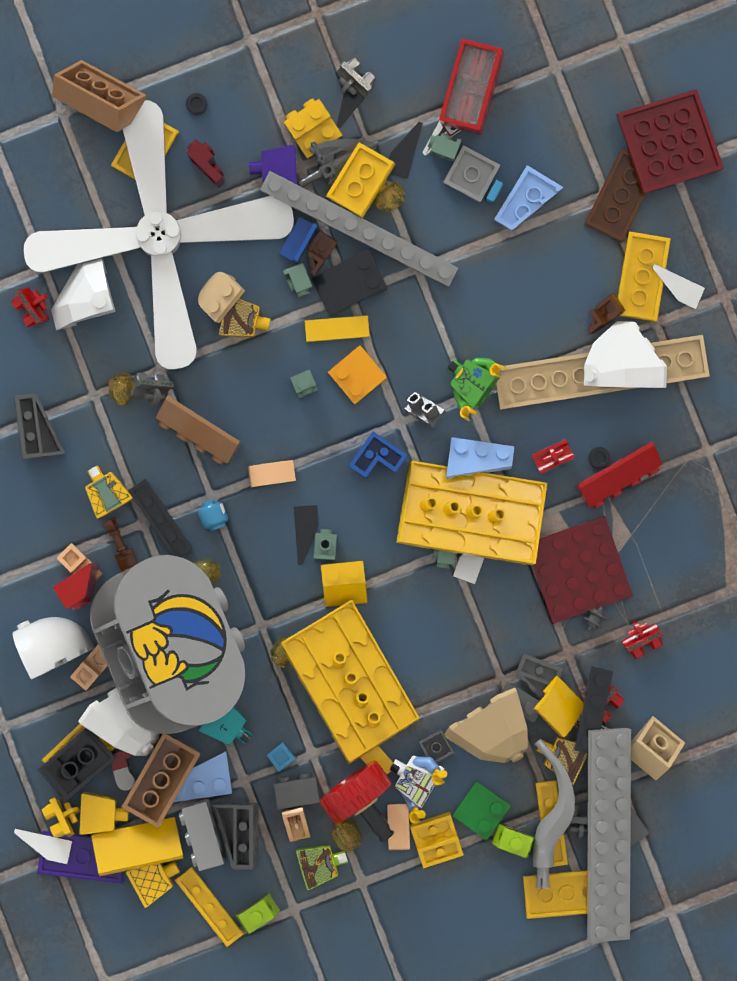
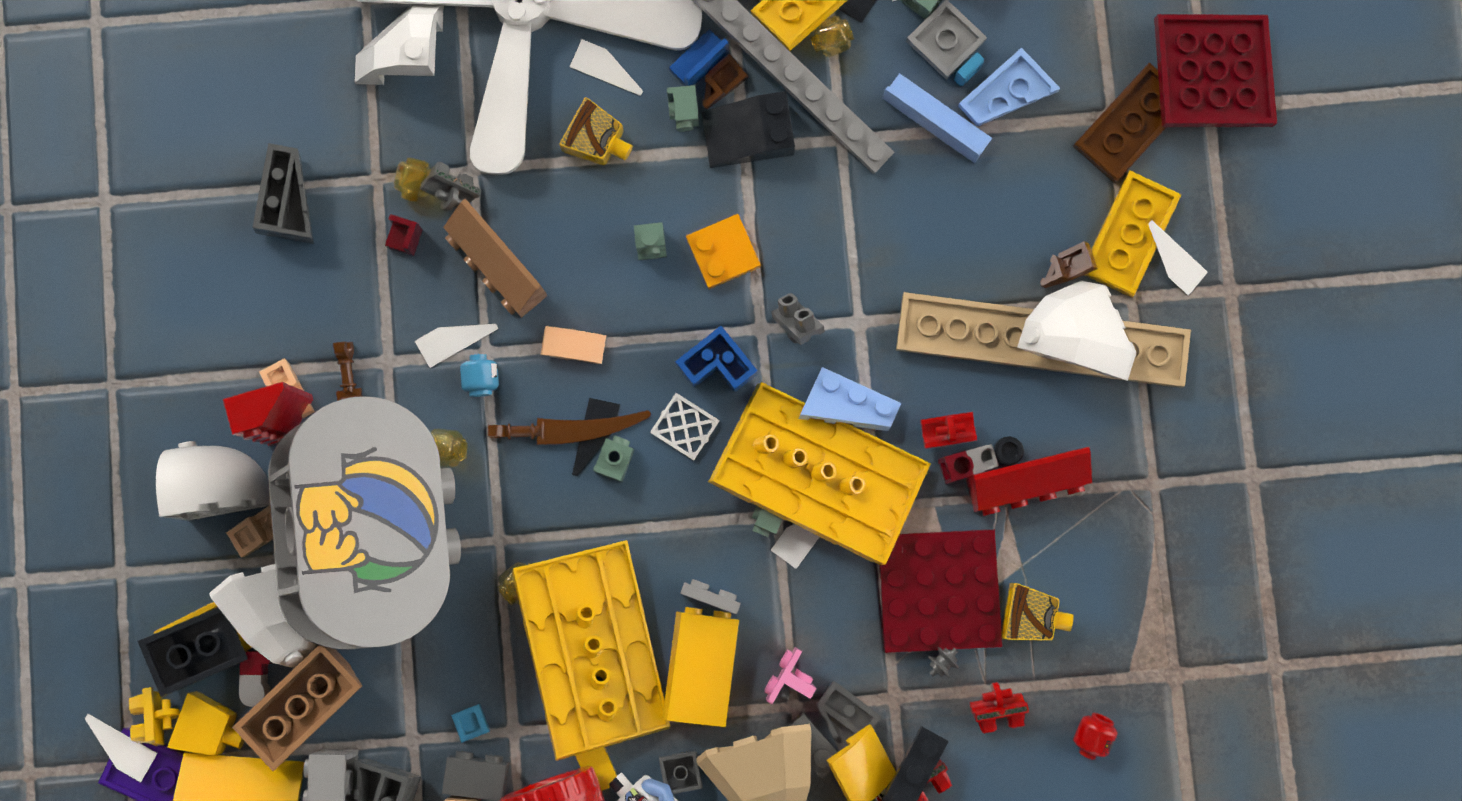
camera: 20 degrees right, 5 degrees down
red hips [11,287,49,327] -> none
torso [85,465,133,519] -> none
black plate [128,479,193,557] -> none
light blue wing [174,751,232,802] -> none
tan slope [198,272,245,323] -> none
teal torso [199,706,253,745] -> none
yellow tile [305,315,370,342] -> none
yellow slope [321,561,368,607] -> none
bright green torso [447,357,506,421] -> none
none -> dark red panel [385,214,423,256]
none -> white sticker [415,324,498,368]
none -> reddish brown sword [488,410,651,445]
none -> white sticker [570,39,643,96]
none -> white window [650,393,720,461]
none -> yellow brick [662,607,739,727]
none -> light grey plate [680,579,741,614]
none -> bright pink bracket [764,647,816,704]
none -> light blue panel [882,73,992,163]
none -> leg [938,444,999,484]
none -> torso [1002,583,1073,640]
none -> red head [1073,713,1118,760]

